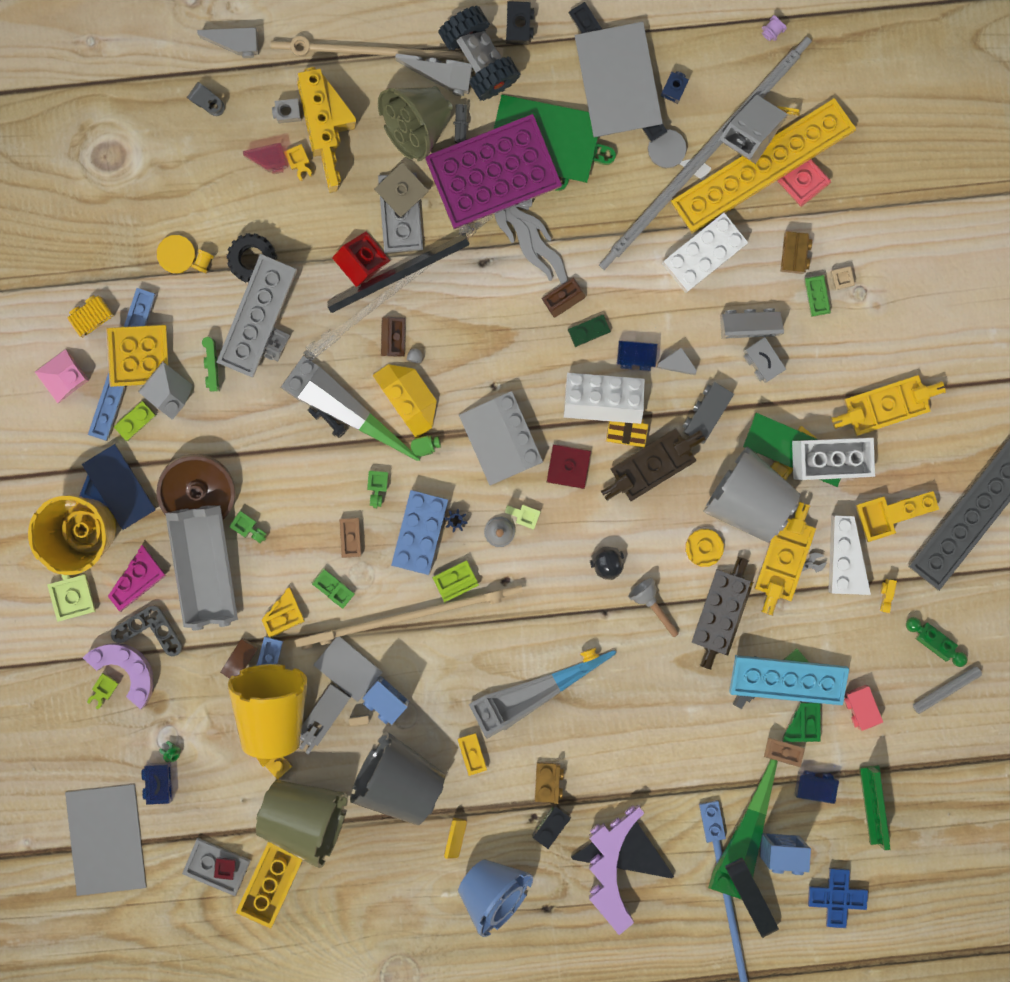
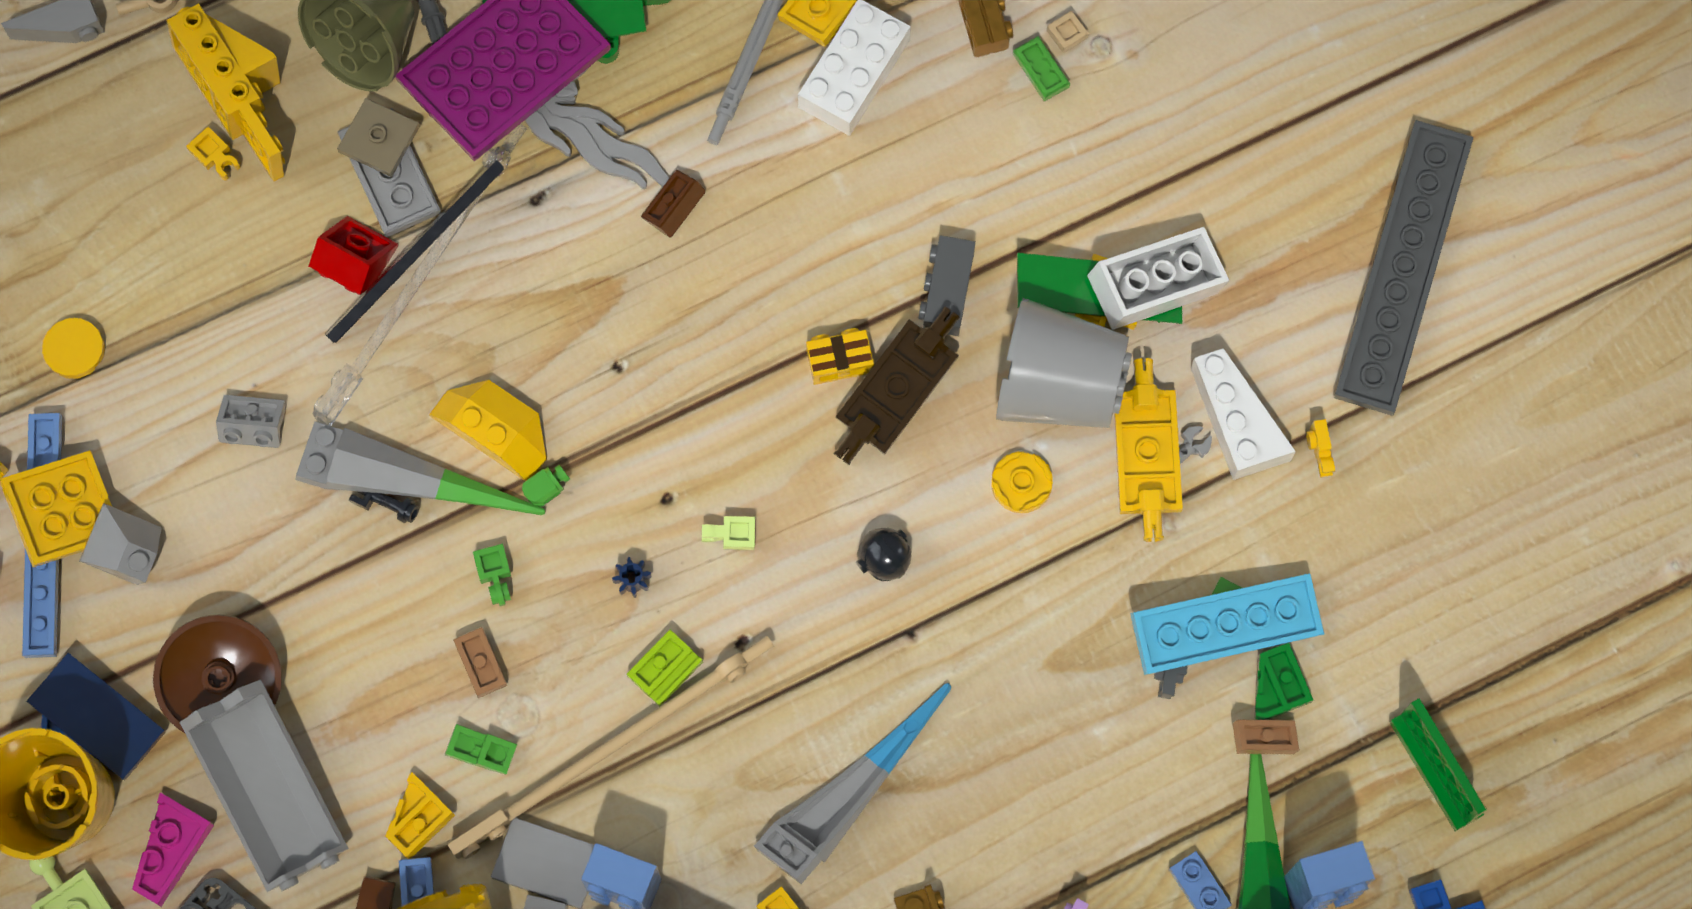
camera: 25 degrees left, 15 degrees down
lime plate [114,401,156,441] -> none
dark grey piece [187,82,225,116] -> none
yellow bush [191,249,214,274] -> none
bright green plate [202,337,220,392] -> none
light grey plate [217,254,297,378] -> none
black tyre [226,233,277,283] -> none
bright green plate [229,511,267,544] -> none
clear pink slope [243,143,287,174] -> none
light grey brick [272,98,302,124] -> none
reddish brown slope [381,317,405,357] -> none
medium blue brick [391,490,448,575] -> none
light grey hinge [407,348,423,363] -> none
light grey slope [459,391,543,485] -> none
light grey piece [484,517,515,547] -> none
dark red plate [546,444,591,489] -> none
white brick [564,373,645,424] -> none
dark green plate [568,315,611,347] -> none
yellow bush [580,647,599,663] -> none
clear blue brick [616,341,658,371] -> none
light grey piece [628,578,679,637] -> none
light grey slope [656,348,697,375] -> none
plate [691,556,754,670] -> none
light grey slope [720,308,784,339] -> none
light grey brick [743,337,786,383] -> none
clear blue brick [794,770,839,804] -> none
yellow plate [831,375,946,436] -> none
coral brick [844,685,883,731] -> none
yellow plate [855,491,939,542] -> none
green plate [906,617,968,667] -> none
light grey axle [913,666,982,714] -> none

